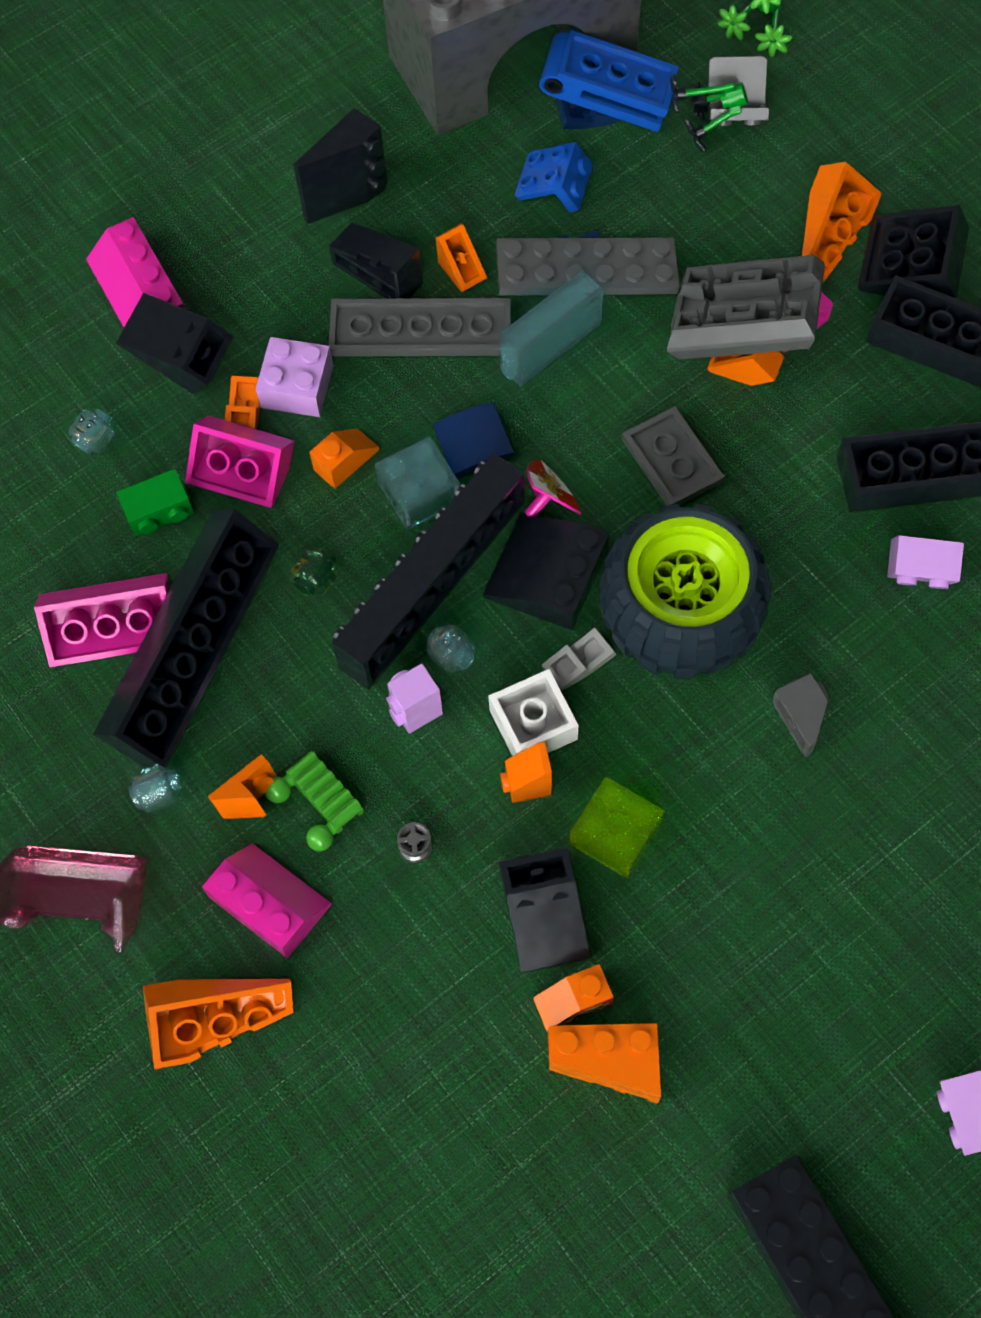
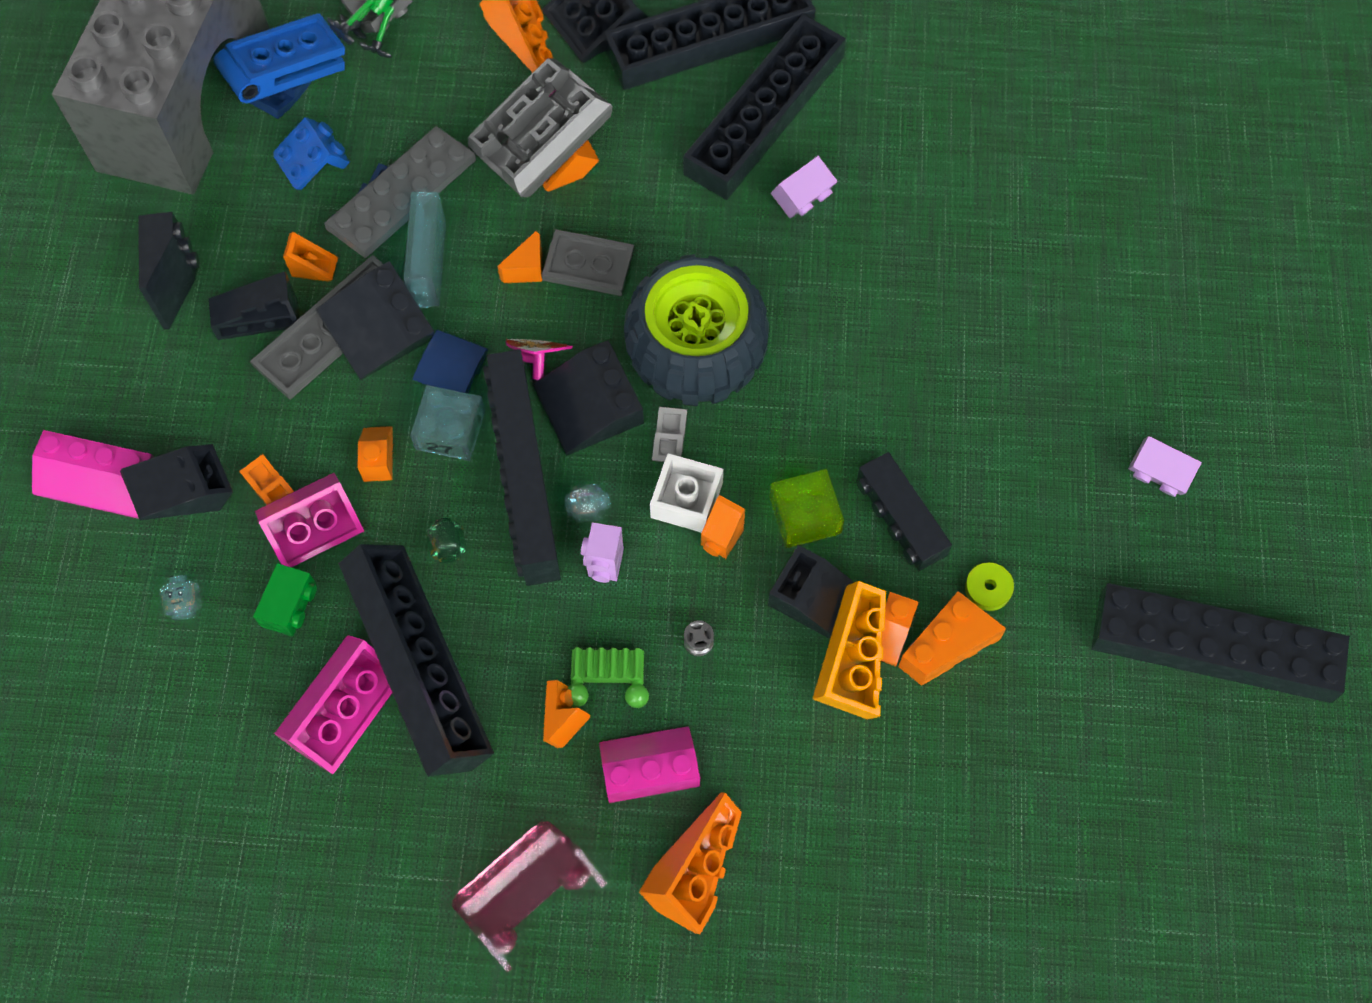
camera: 50 degrees left, 0 degrees up
clear light blue head [128,764,182,814] -> none
lavender brick [256,337,333,417] -> none
dark grey slope [772,673,828,757] -> none
none -> black slope [316,261,434,380]
none -> orange slope [498,231,543,283]
none -> light orange wedge [812,581,886,719]
none -> black brick [856,452,952,571]
none -> lime piece [965,563,1014,611]

